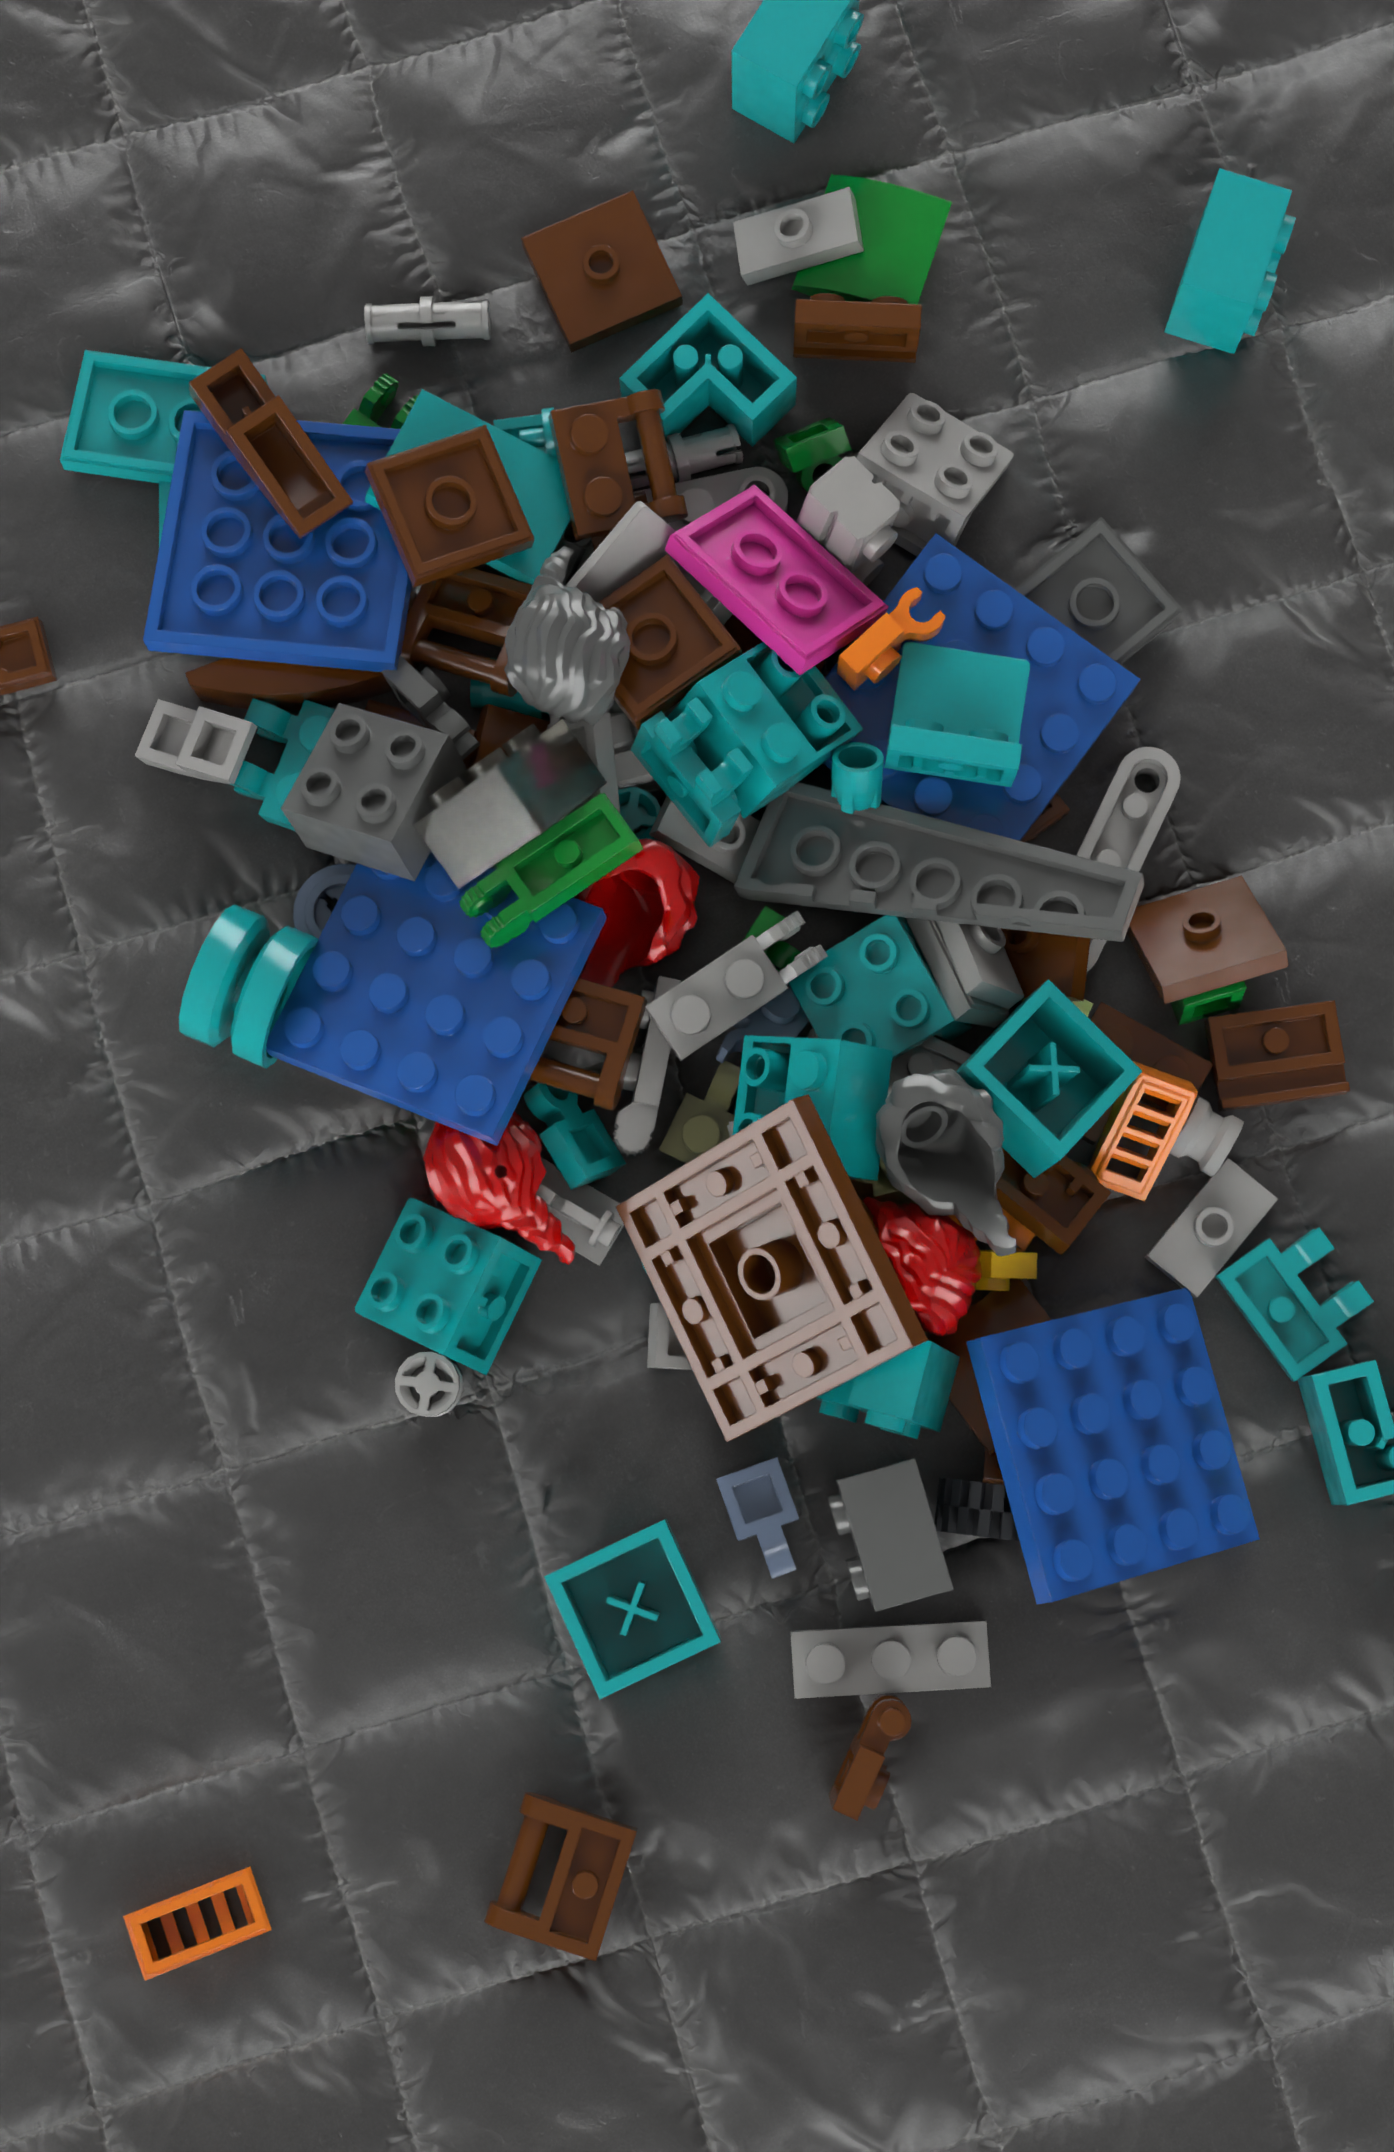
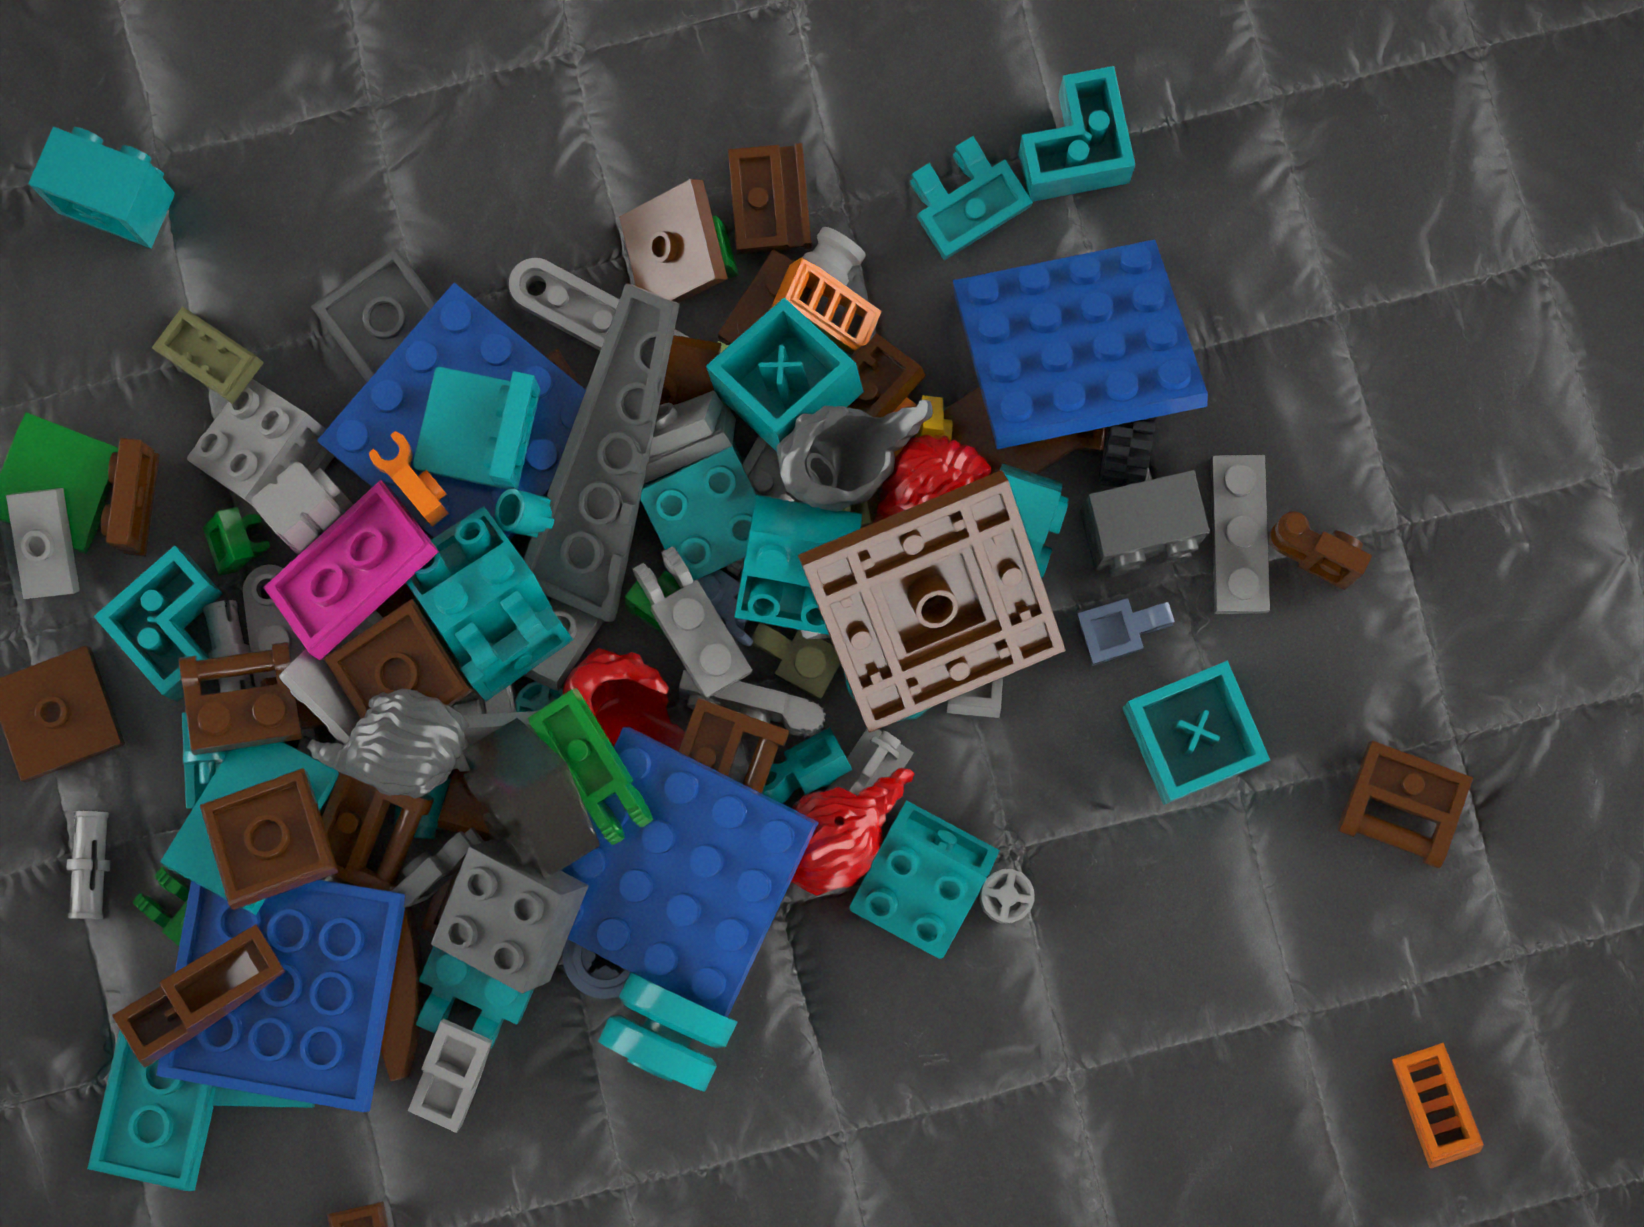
camera: 90 degrees left, 0 degrees up
light grey plate [1144,1158,1278,1298] -> none
none -> olive plate [152,306,264,404]

